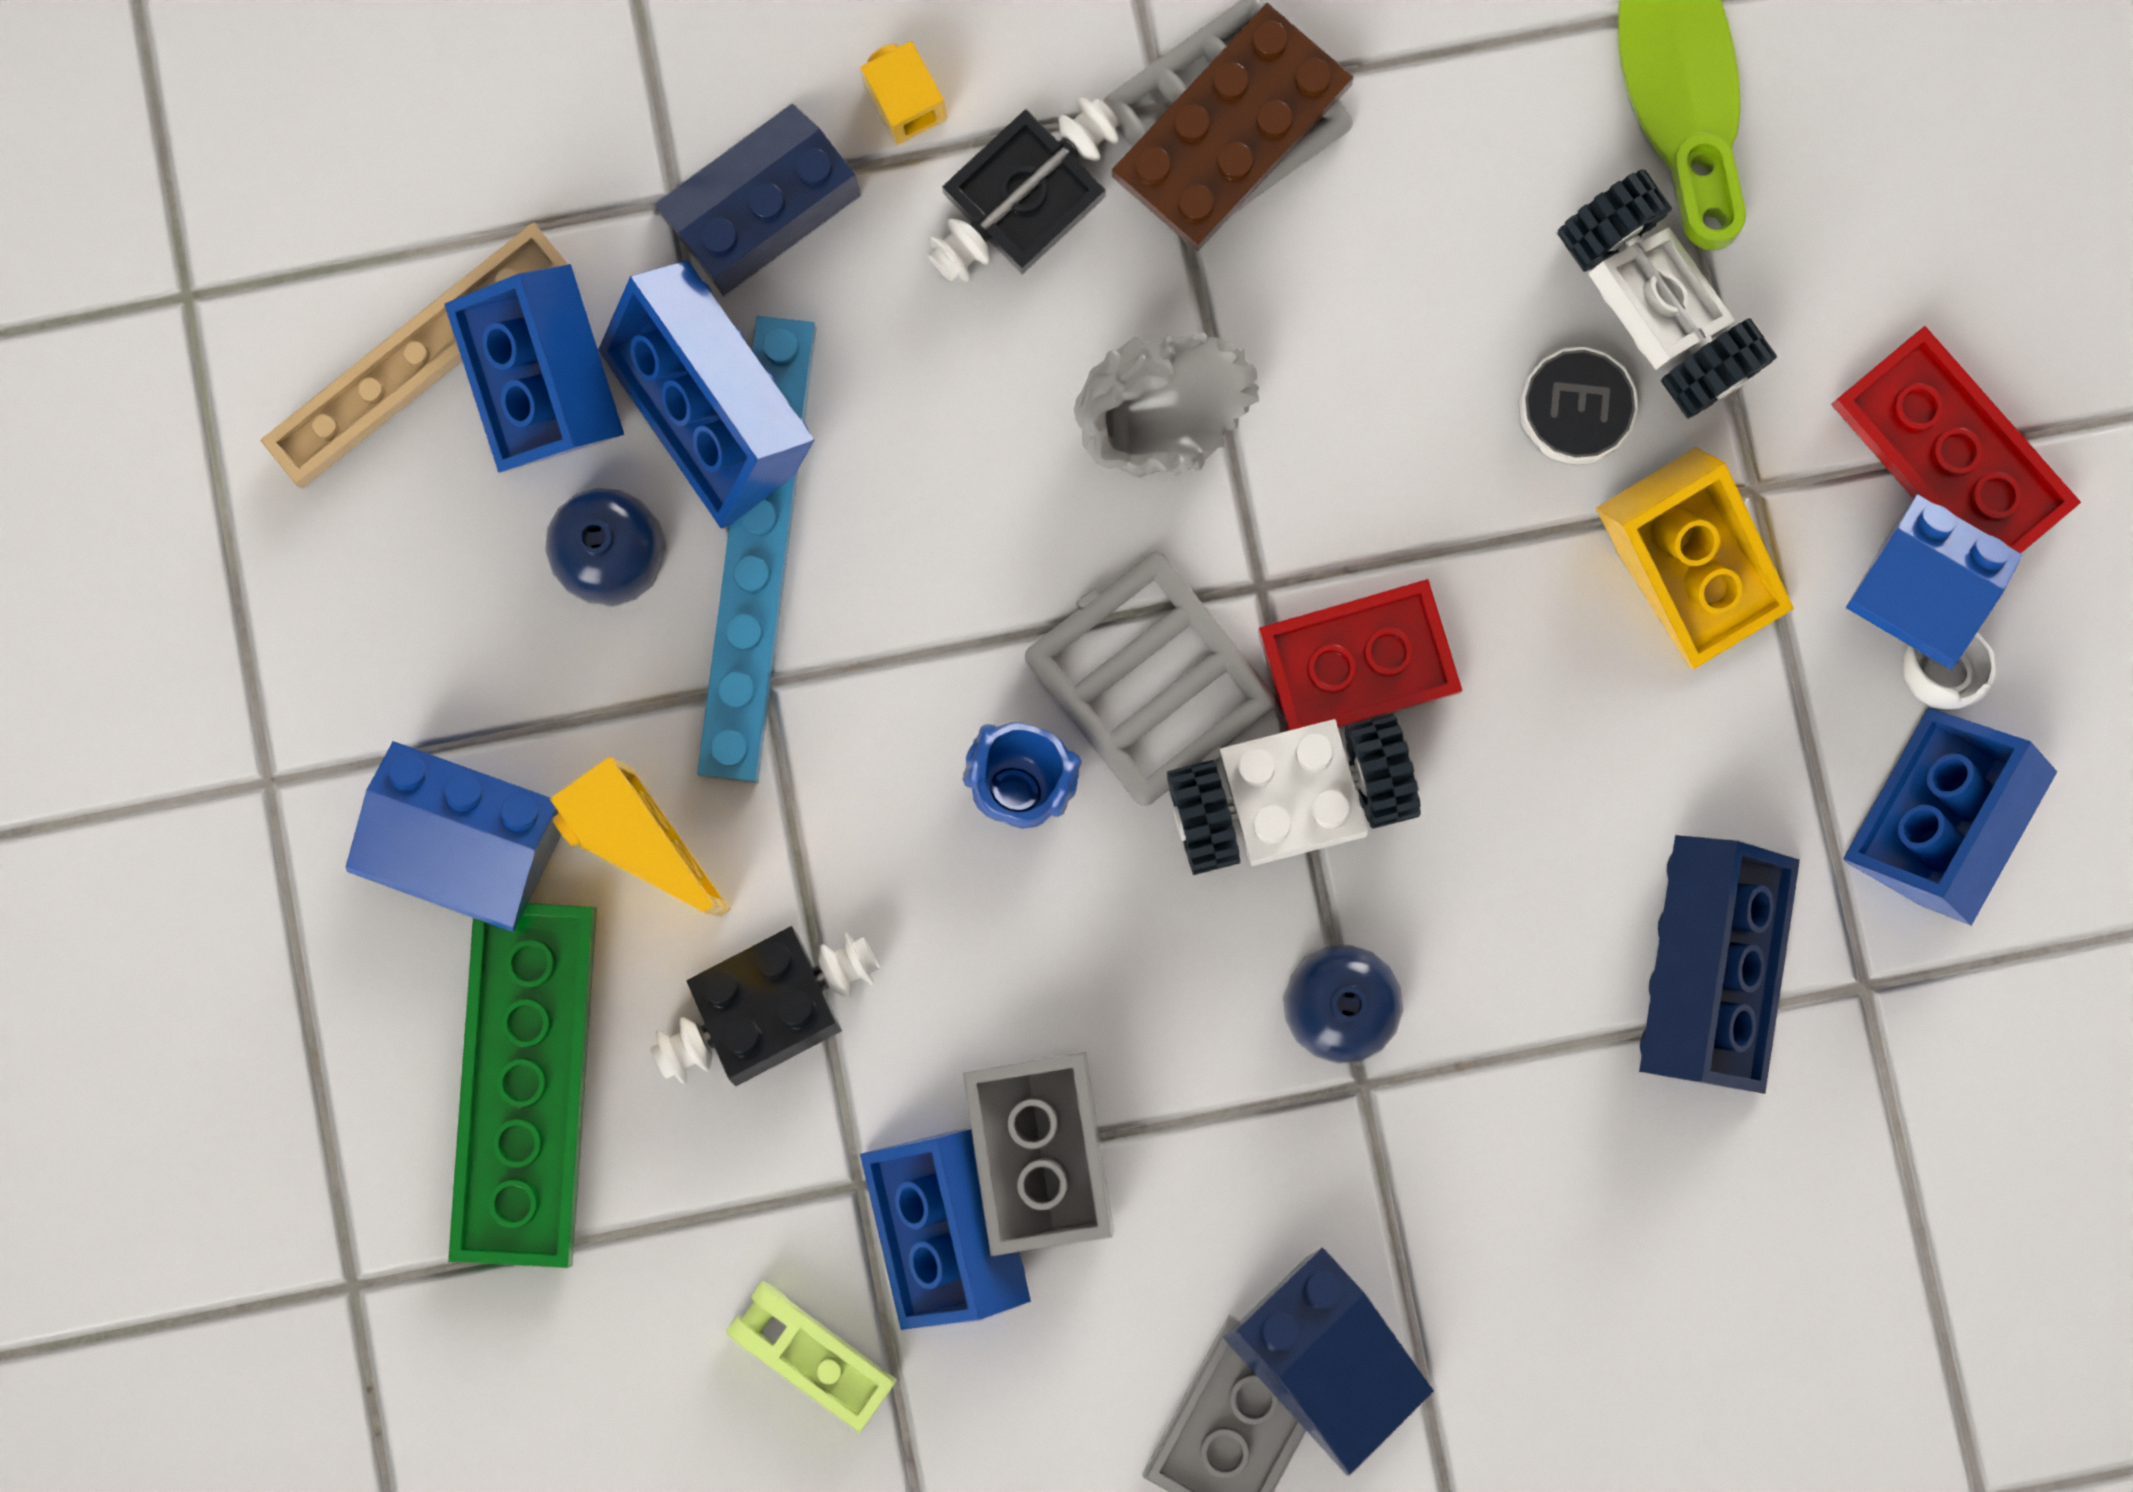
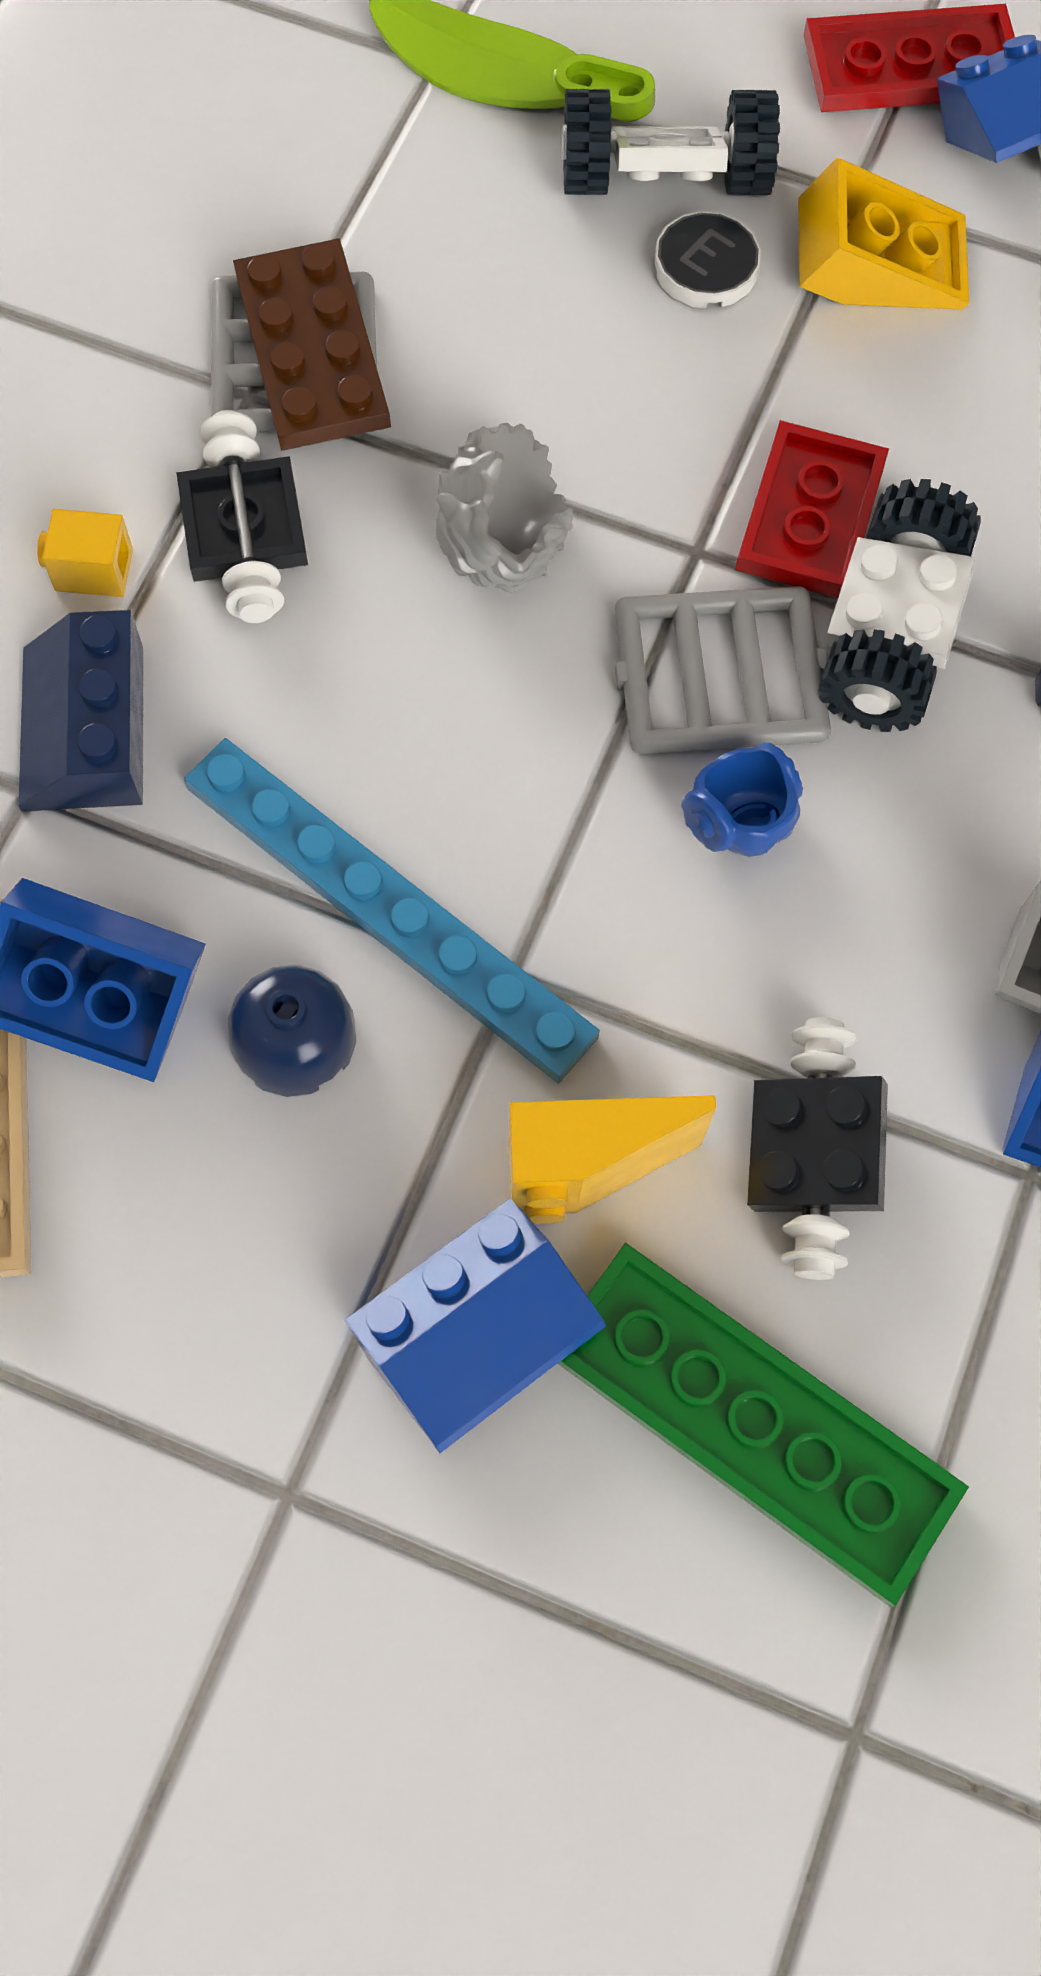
camera: 65 degrees left, 15 degrees down
blue slope [598,260,815,528] -> none

